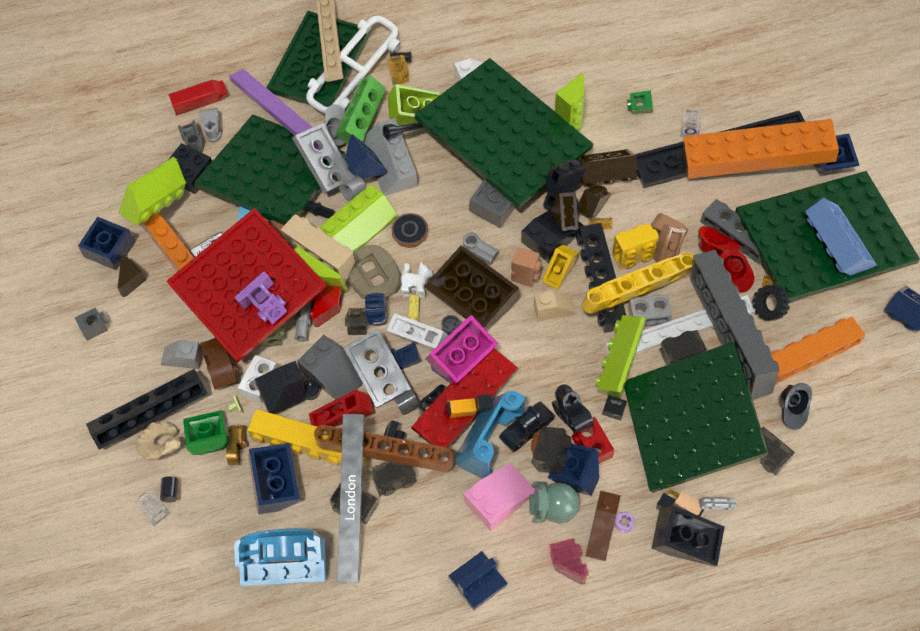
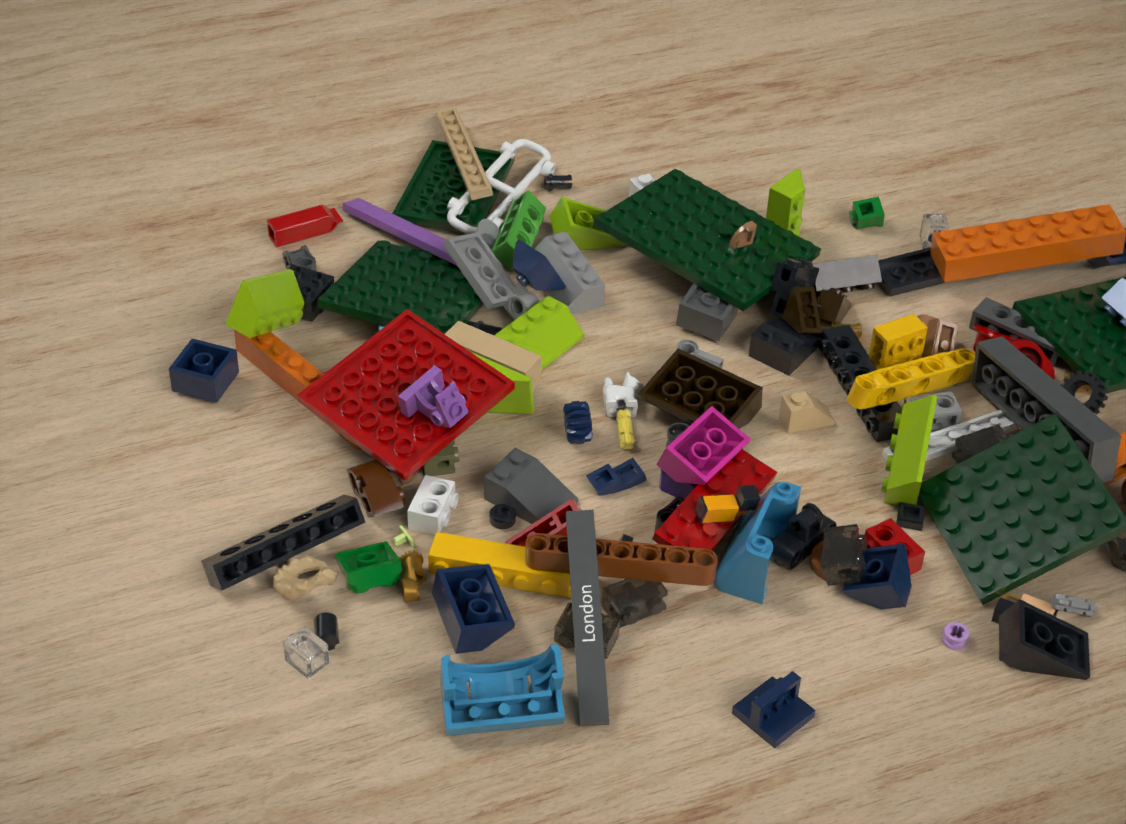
camera: 10 degrees left, 20 degrees down
dark grey brick [75,307,108,341] -> none
dark brown slope [117,255,146,297] -> none
light grey slope [161,340,203,369] -> none
light grey piece [199,107,222,142] -> none
black slope [254,361,305,414] -> none
light grey pin [295,303,312,342] -> none
red slope [310,286,343,327] -> none
hinge [344,329,419,415] -> none
clear smoke slope [345,308,367,335] -> none
dark tan piece [348,245,402,299] -> none
black piece [382,122,425,139] -> none
clear yellow brick [387,55,409,85] -> none
white slope [387,313,449,351] -> none
black tile [391,213,428,248] -> none
bright pink slope [464,463,534,531] -> none
nougat brick [511,247,542,287] -> none
sand green tile [529,481,580,524] -> none
yellow slope [542,245,579,290] -> none
clear pink slope [549,538,589,585] -> none
black piece [552,384,594,433] -> none
reddish brown slope [585,490,621,561] -> none
none -> medium nougat tile [729,221,757,249]

